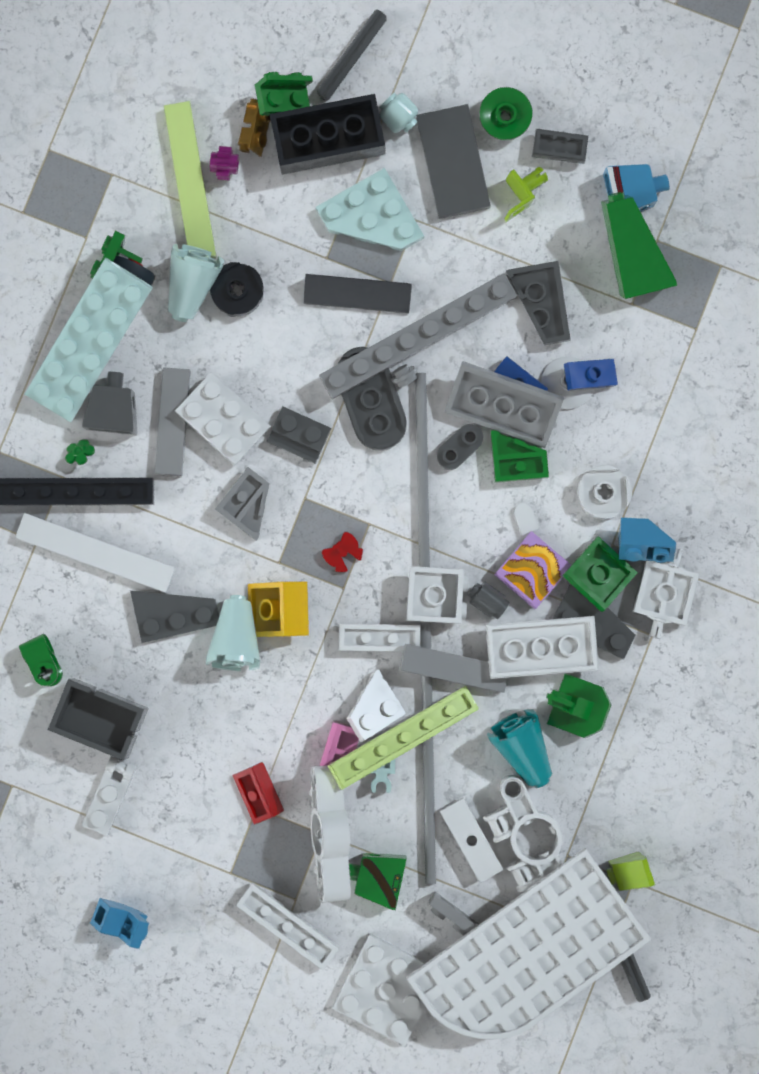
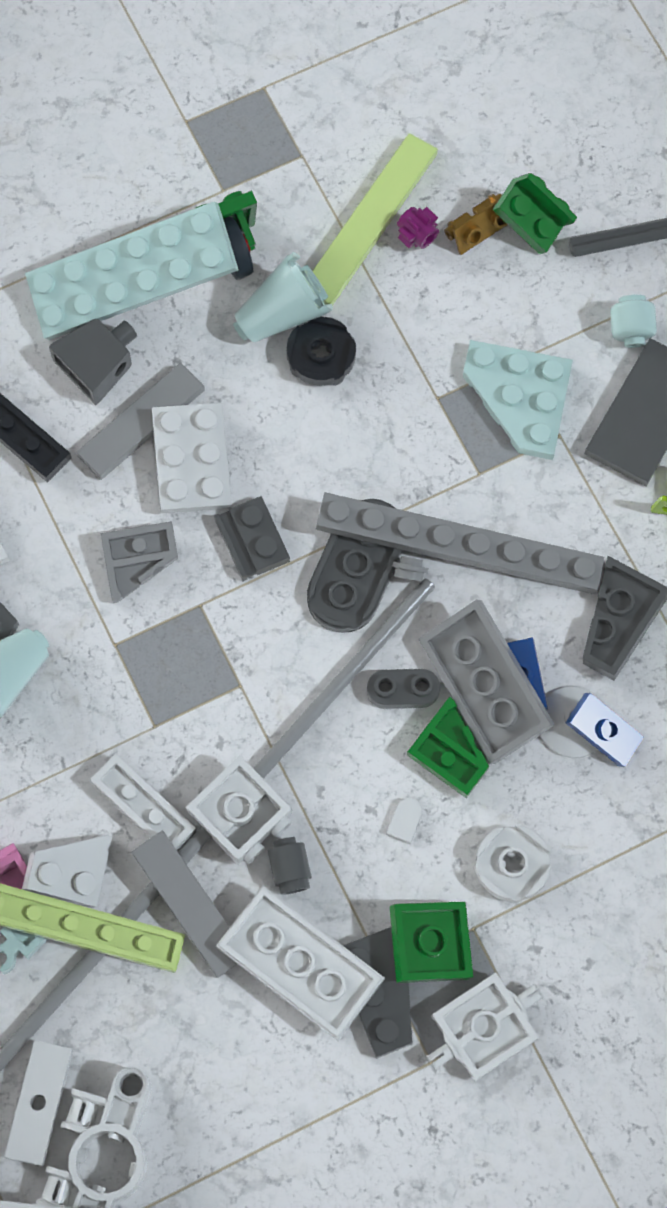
camera: 35 degrees right, 15 degrees down
green plant [65,439,95,465] -> none
yellow slope [248,582,309,637] -> none
black brick [270,94,386,175] -> none
black slope [304,274,412,314] -> none
red piece [322,532,363,572] -> none
teal cone [487,709,552,788] -> none
slope [494,531,571,609] -> none
green piece [546,673,612,738] -> none
dark azure slope [619,518,676,563] -> none

